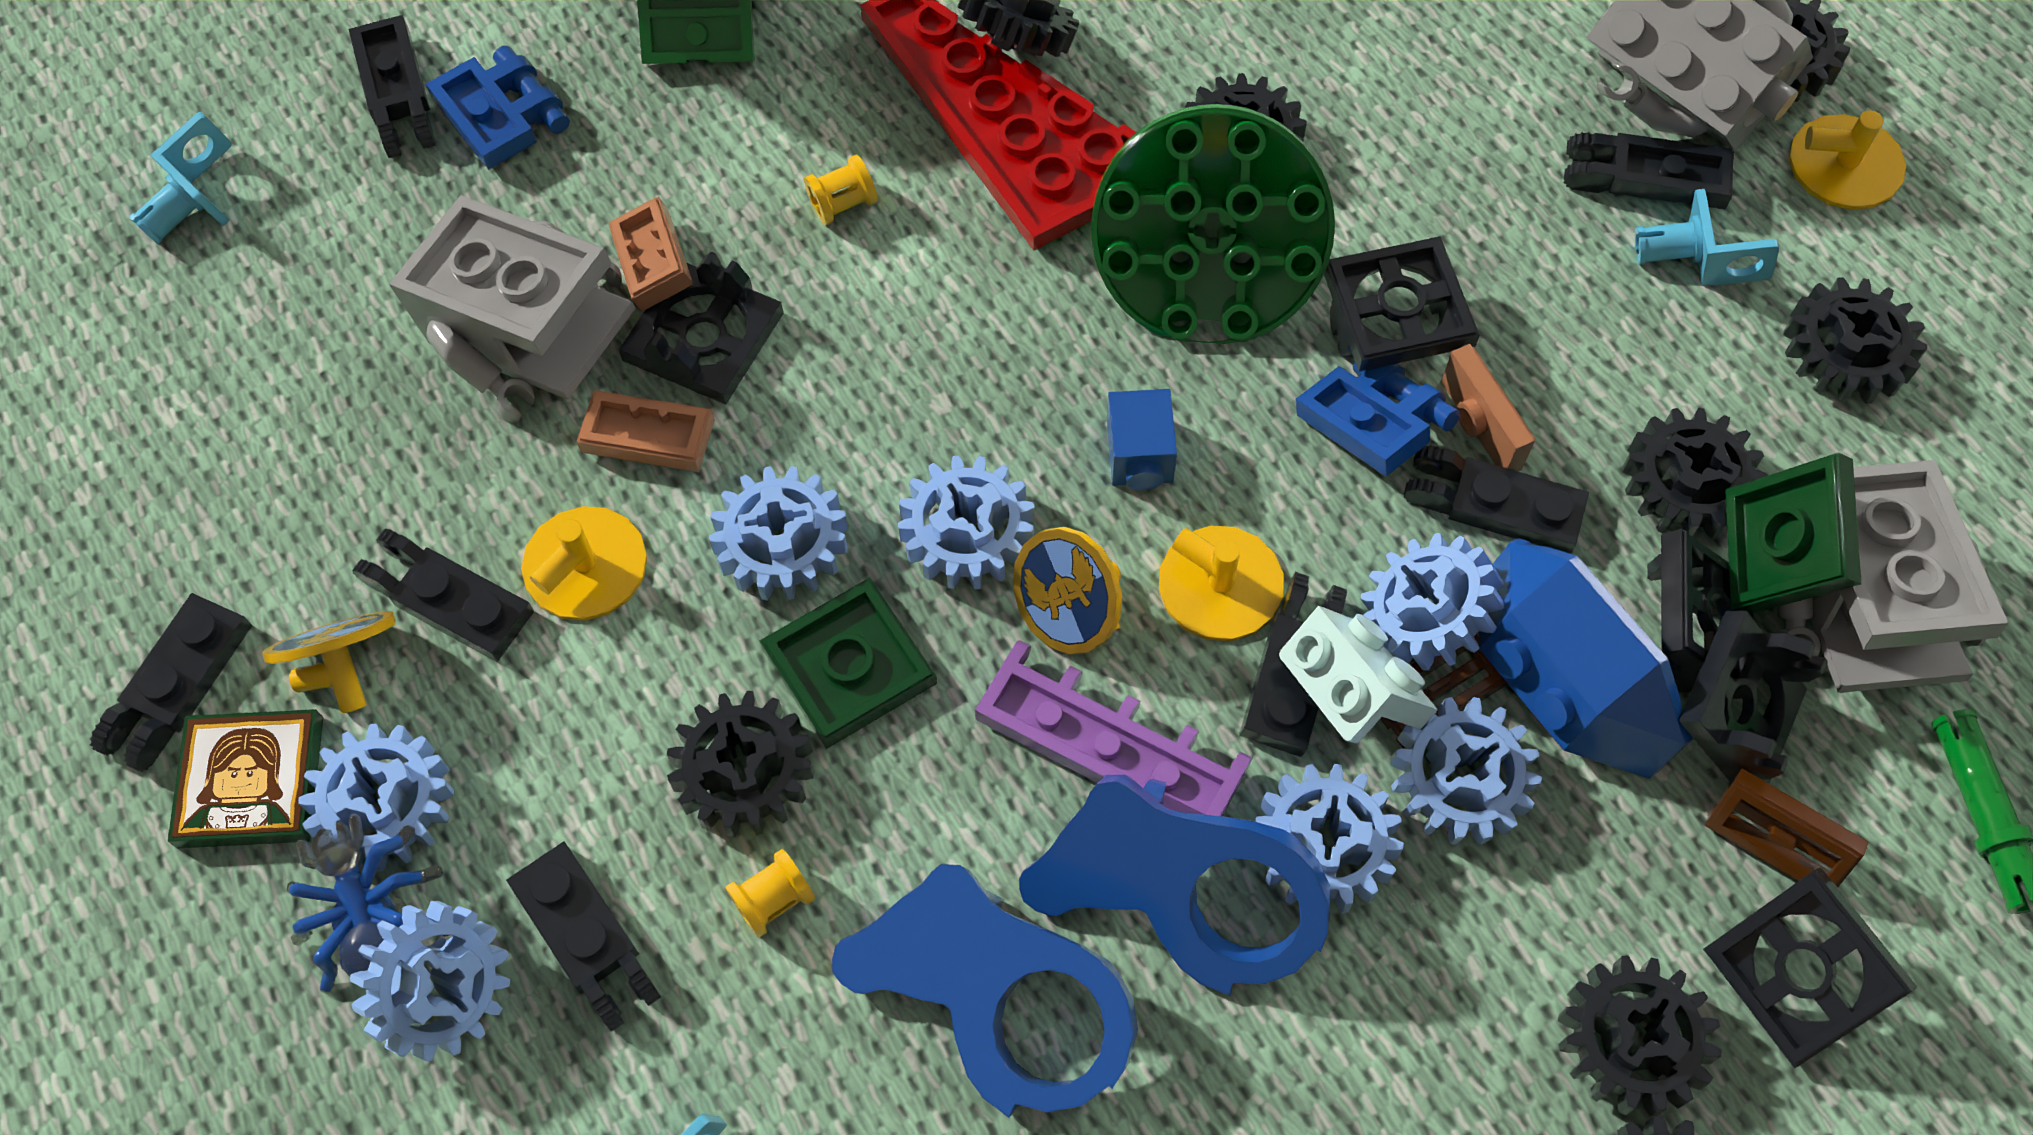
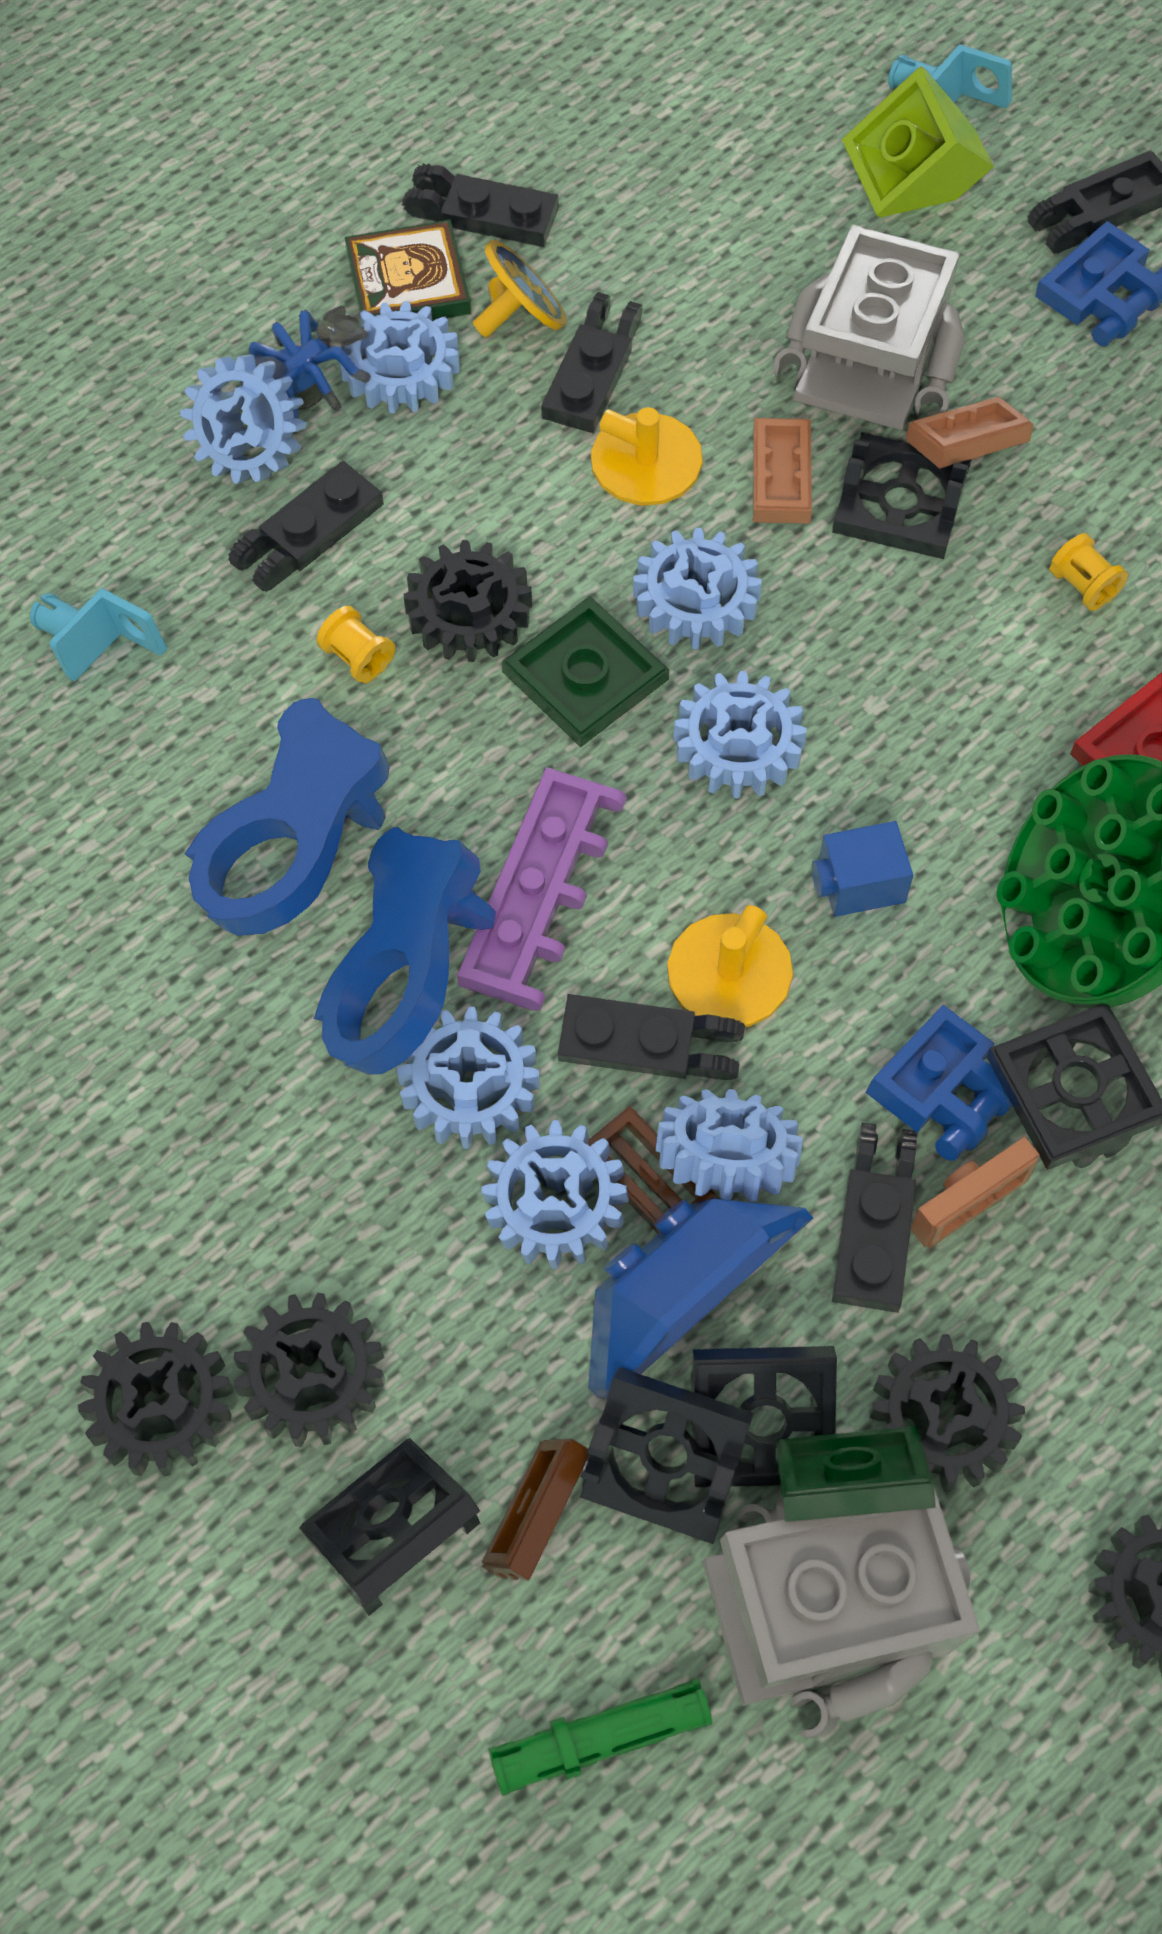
camera: 80 degrees right, 0 degrees up
shield [1013,527,1122,654] -> none
light aqua bracket [1279,606,1438,743] -> none
none -> lime slope [842,66,994,218]

